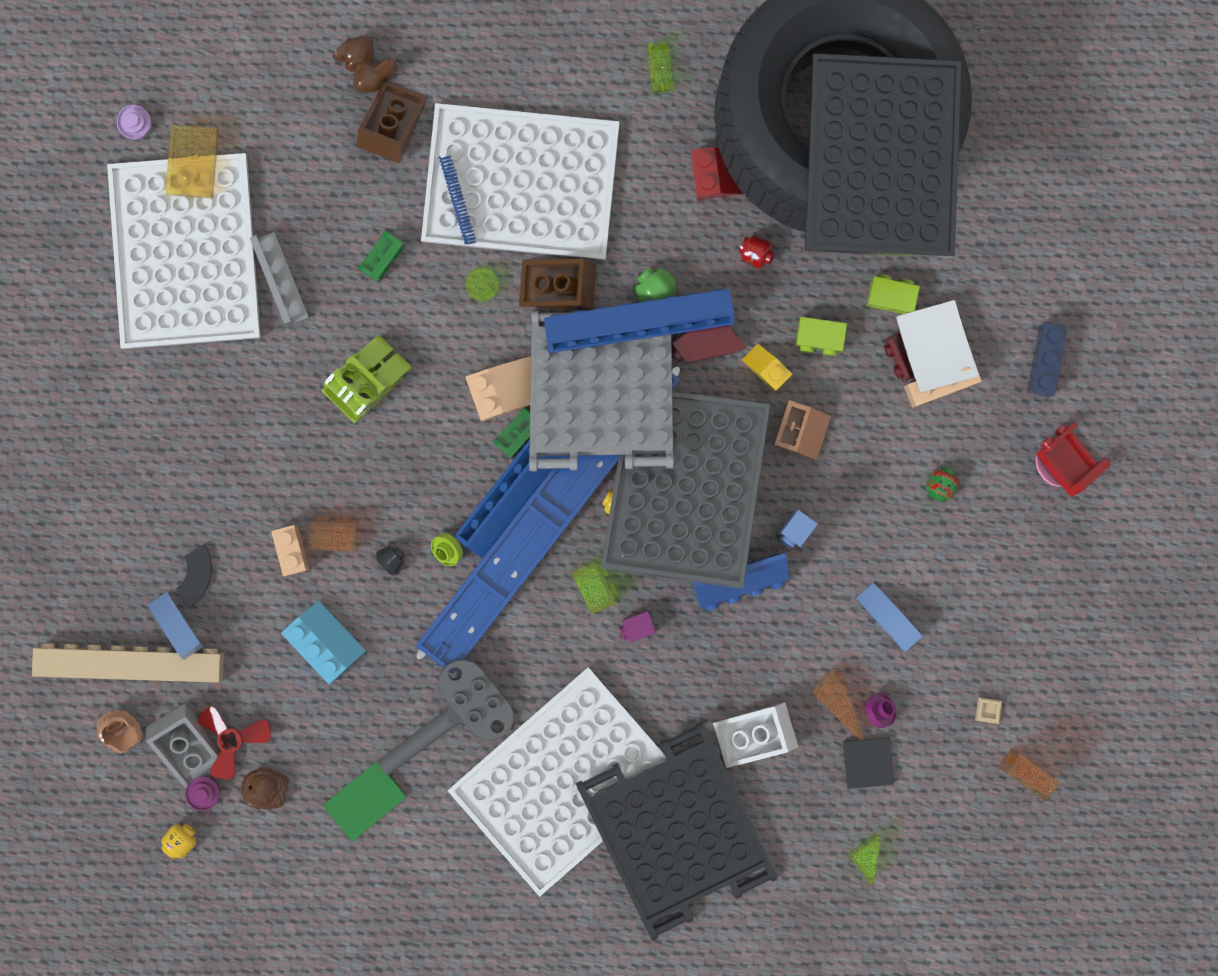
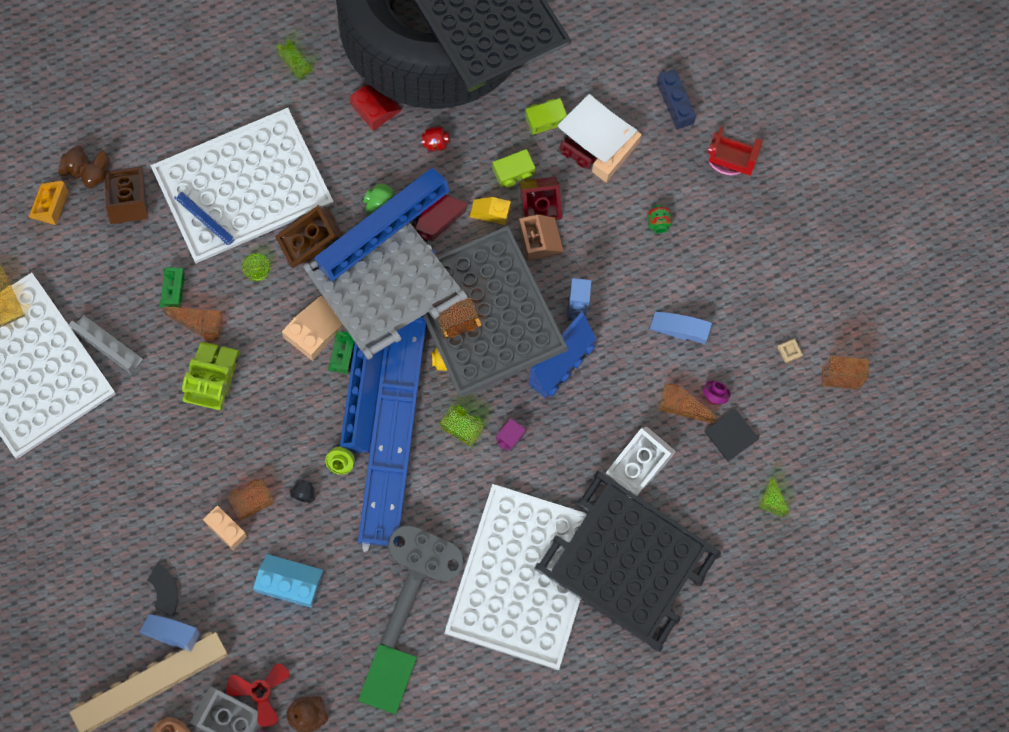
camera: 45 degrees left, 15 degrees down
none -> light orange slope [29,181,69,225]
none -> clear orange slope [163,306,223,341]
none -> clear orange brick [437,297,482,339]
none -> dark red slope [519,176,562,220]

